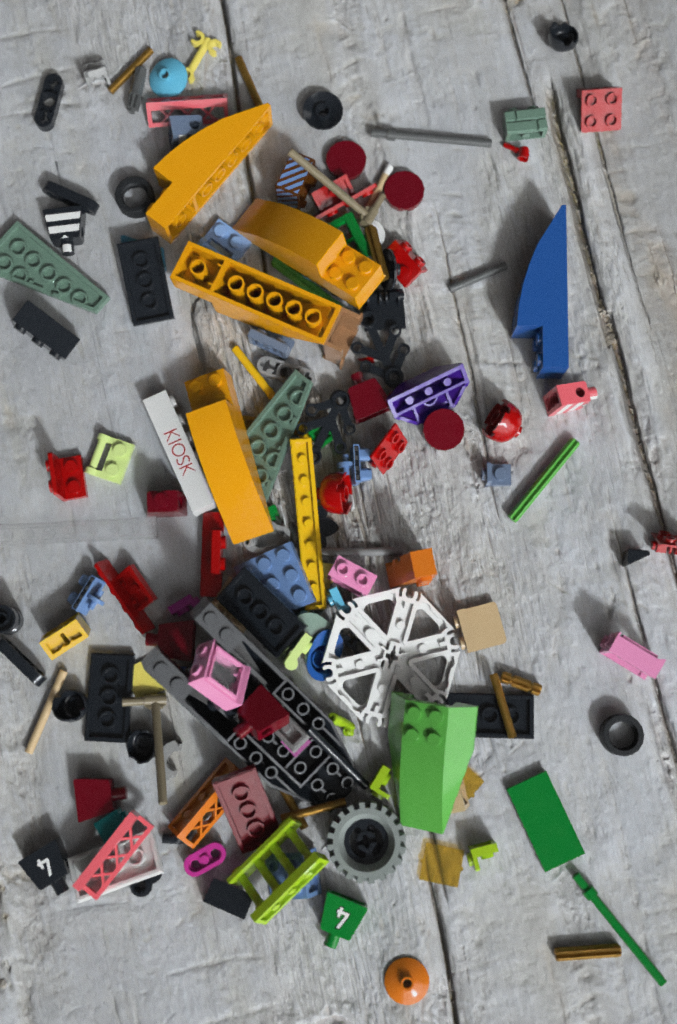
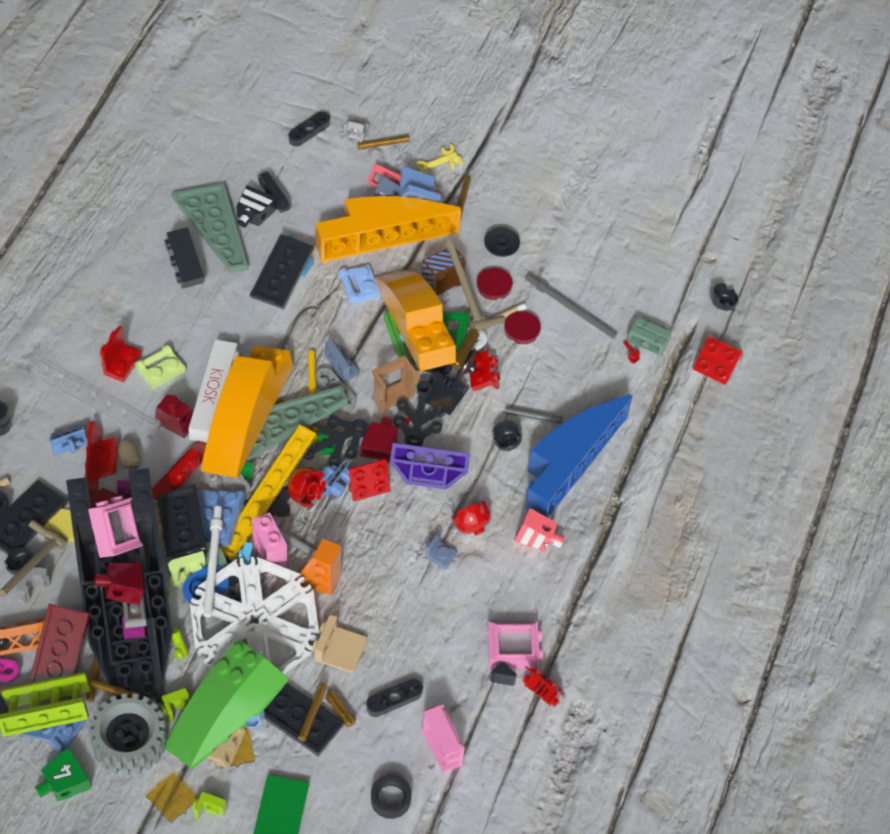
camera: 30 degrees right, 25 degrees down
yellow brick [39,612,91,660] -> none
black tyre [115,176,156,219] -> none
dark grey piece [127,66,147,114] -> none
medium azure dish [149,58,188,97] -> none
light orange slope [170,241,342,345] -> none
red bracket [309,174,377,220] -> none
dark red tile [422,409,465,451] -> none
bright green axle [508,438,580,522] -> none
none -> dark tan brick [118,440,141,471]
none -> white bar [203,506,223,617]
none -> black beam [366,679,423,717]
none -> medium blue bracket [399,167,441,202]
none -> bright pink window [487,622,543,668]
none -> black hair [492,420,522,451]

